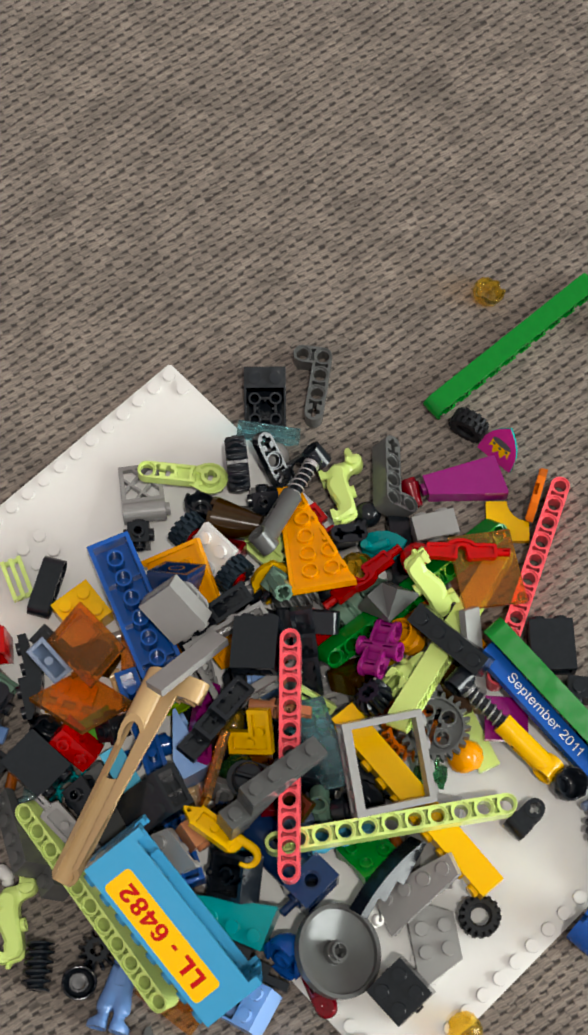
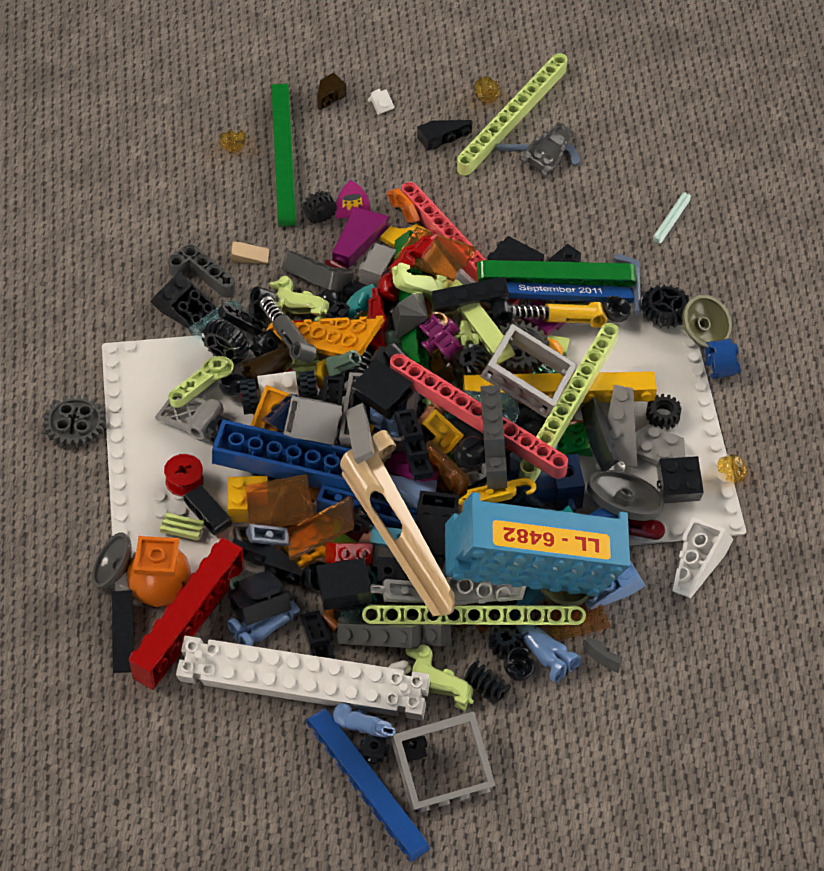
camera: 55 degrees left, 15 degrees down
black piece [503,798,545,841] -> none
none -> dark grey gear [43,395,106,449]
none -> red piece [164,454,204,496]
none -> tan slope [231,242,269,264]

